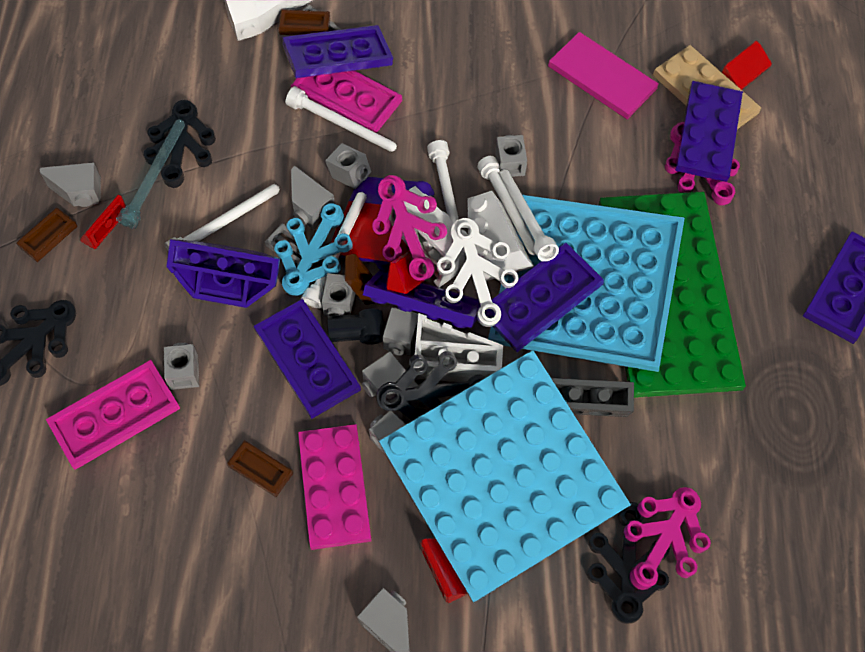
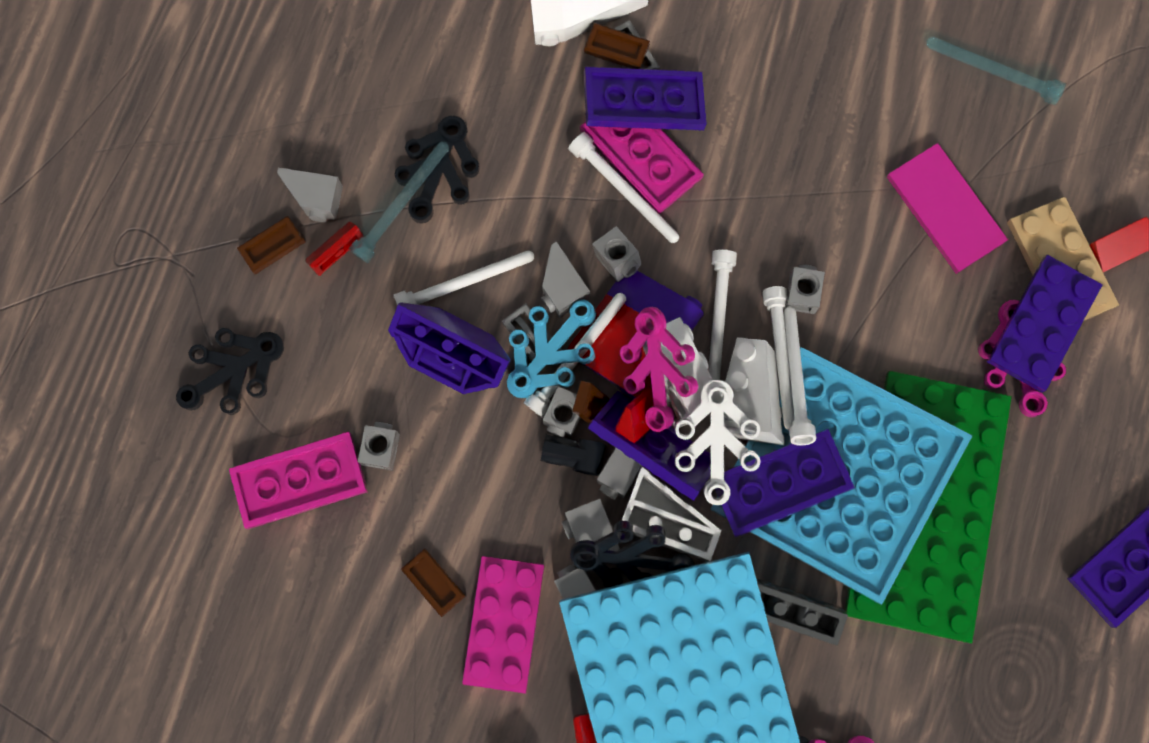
camera: 20 degrees right, 15 degrees up
dark purple plate [254,299,361,419] -> none

